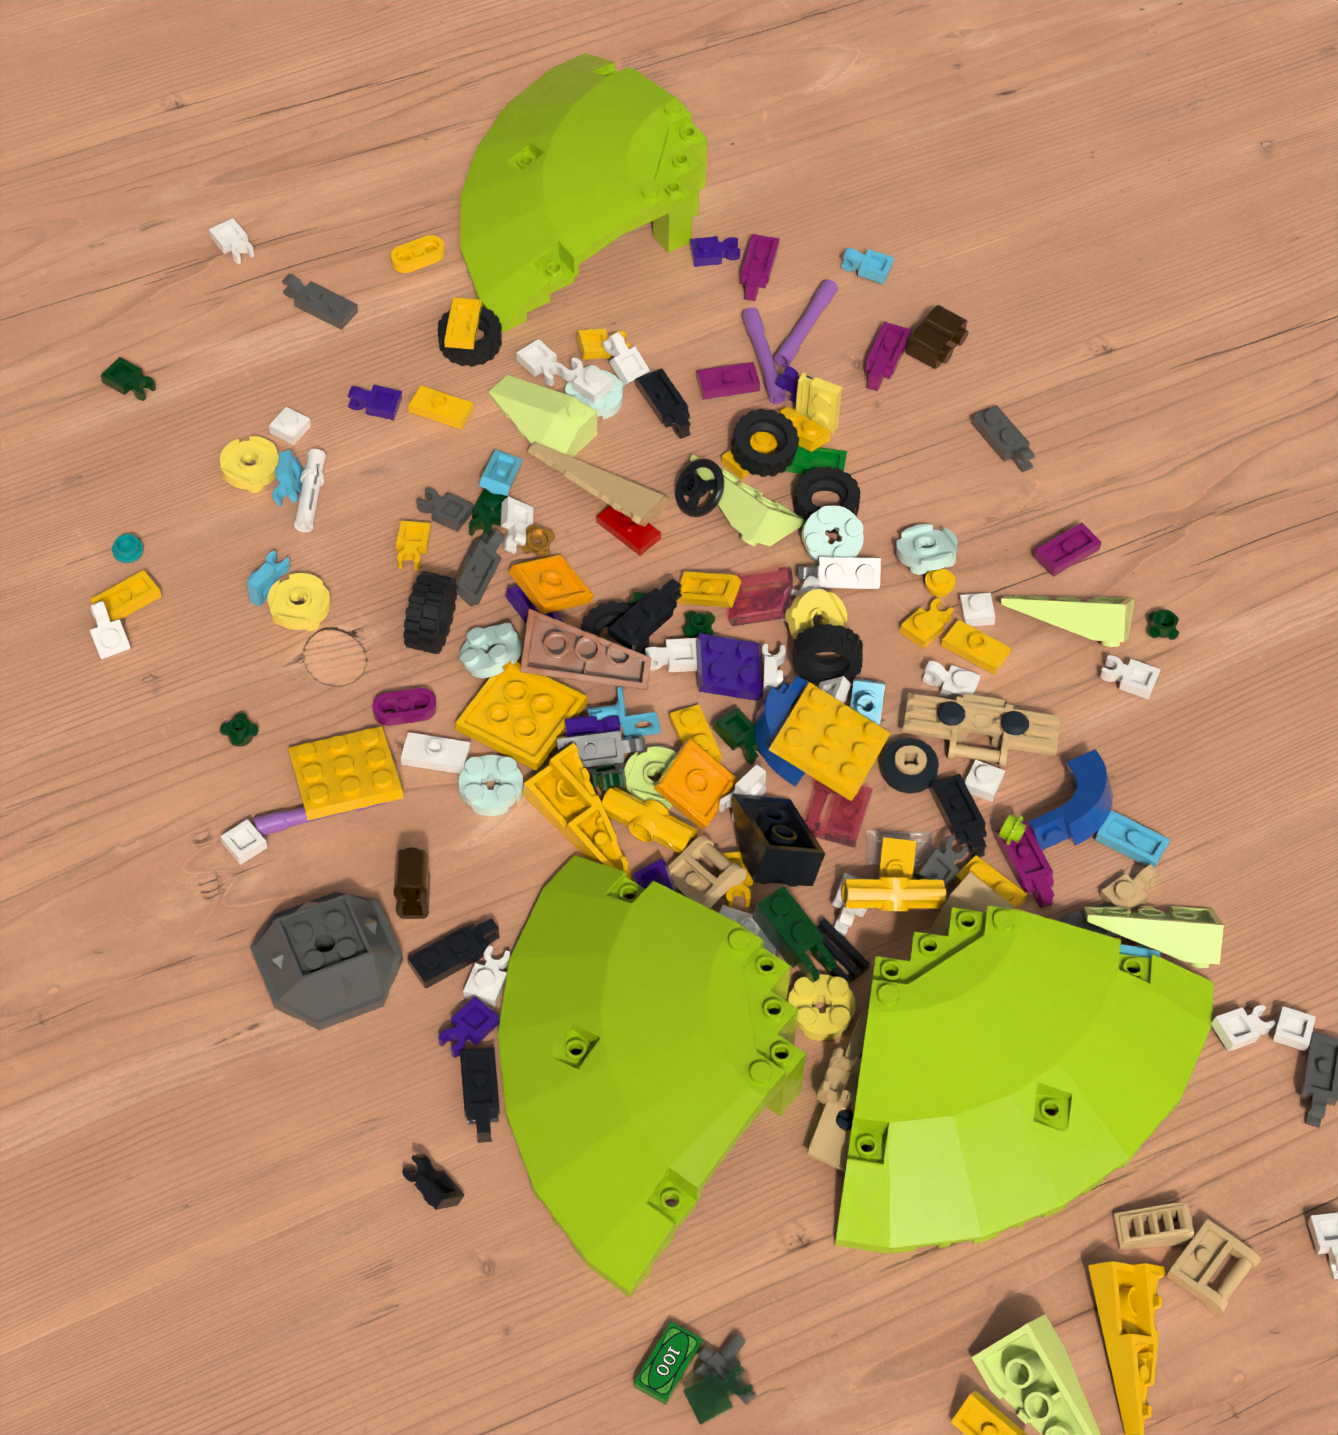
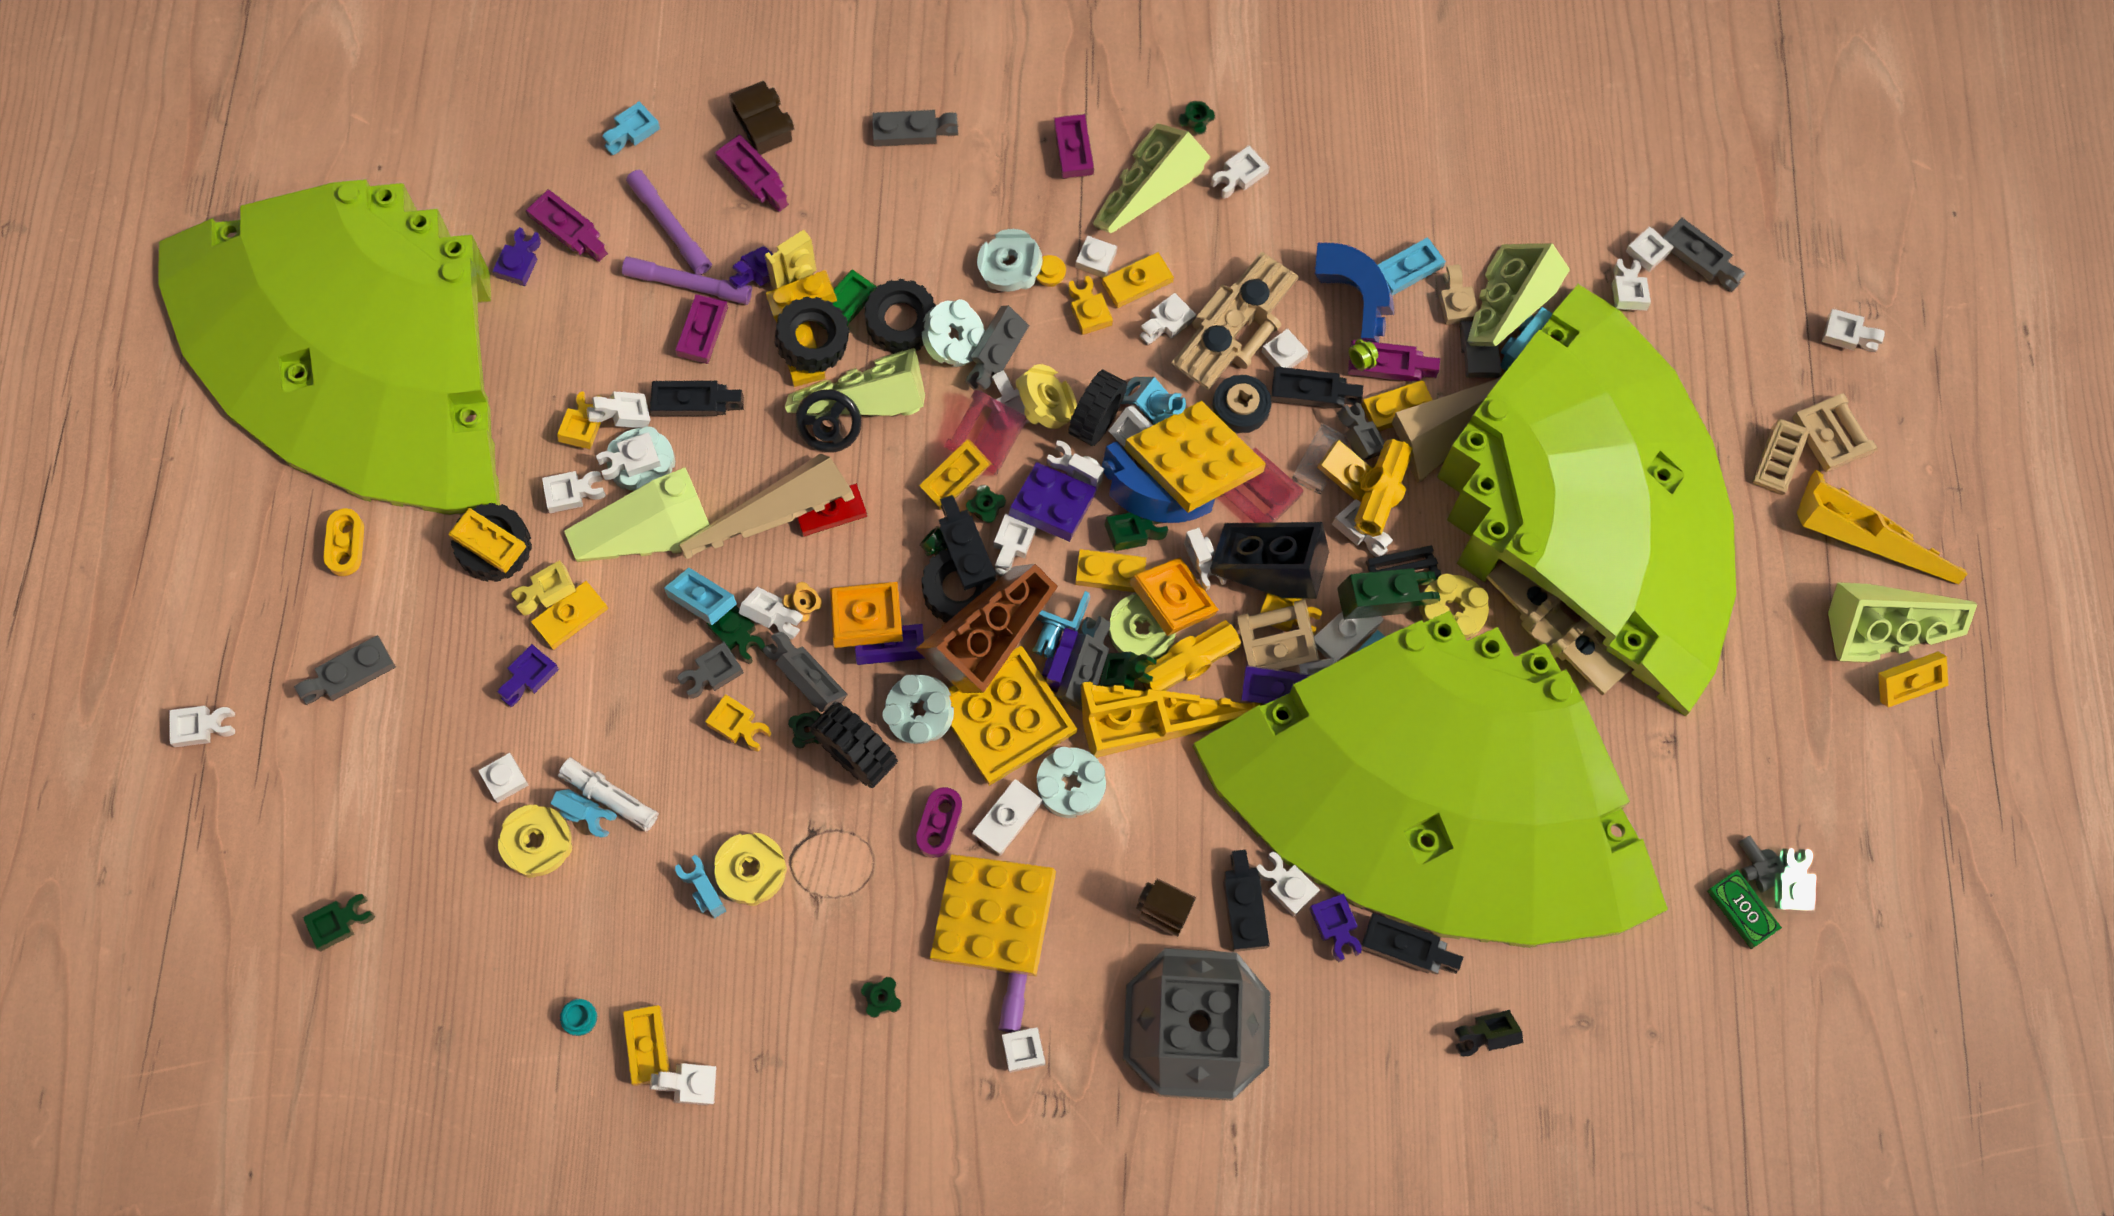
camera: 65 degrees left, 15 degrees up
none -> light yellow plate [511,560,576,616]

